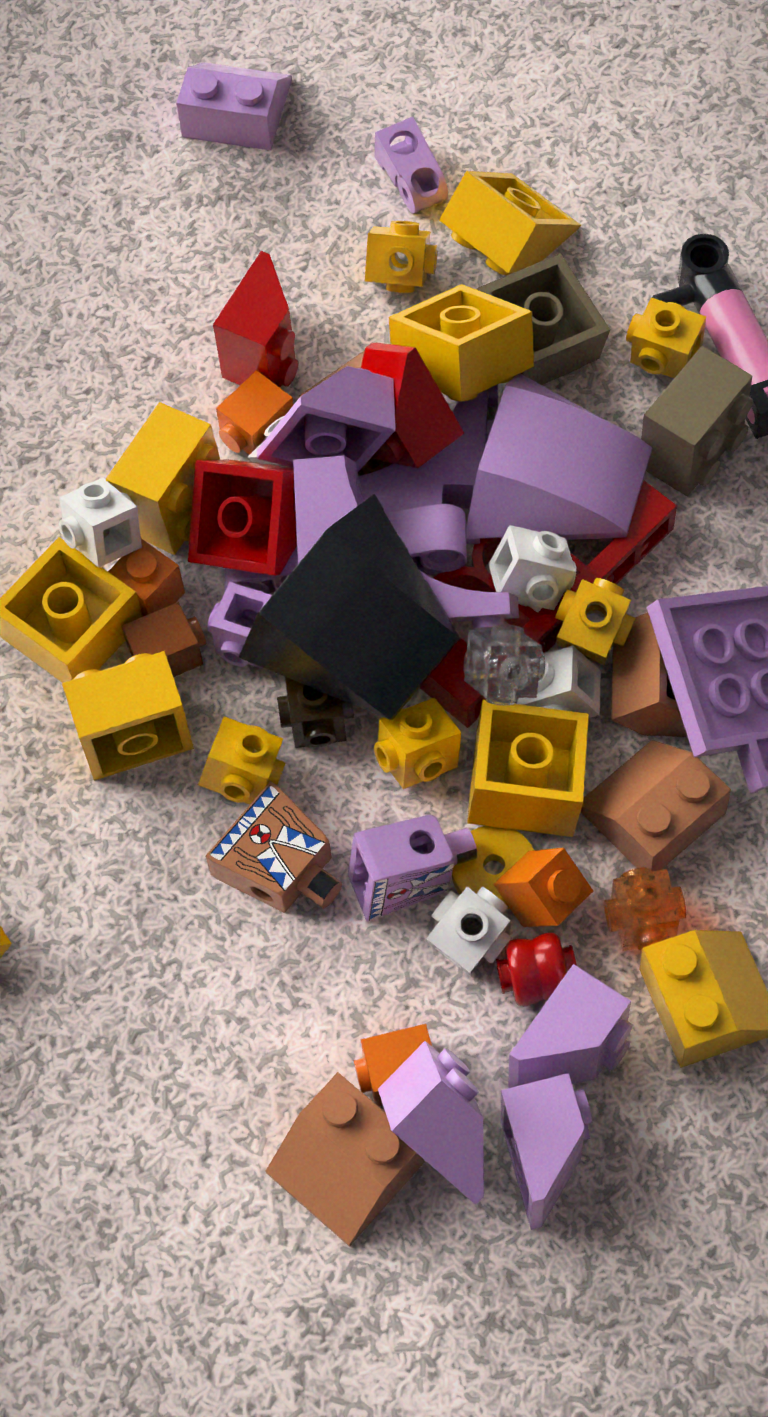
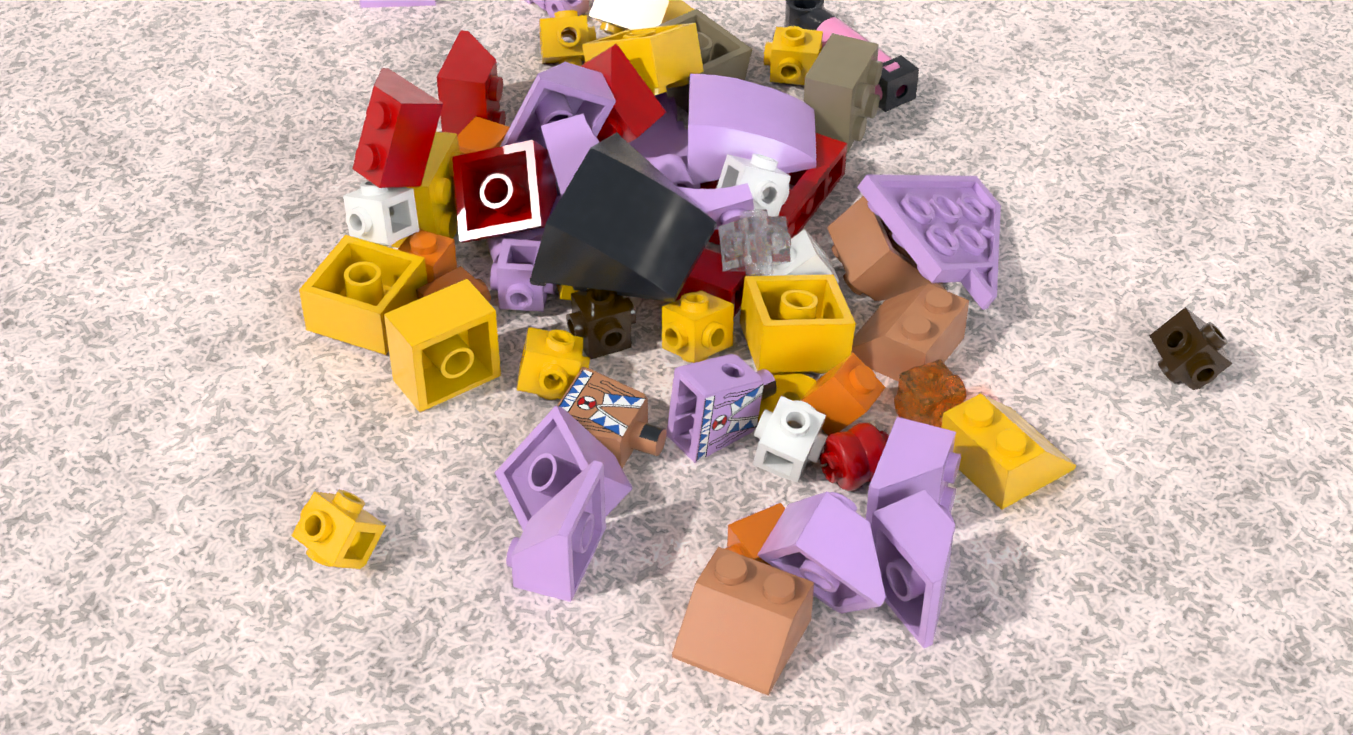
camera: 20 degrees left, 20 degrees down
yellow brick [555,578,635,665] -> none
none -> red slope [352,68,443,188]
none -> lavender slope [495,405,633,531]
none -> lavender slope [506,460,606,602]

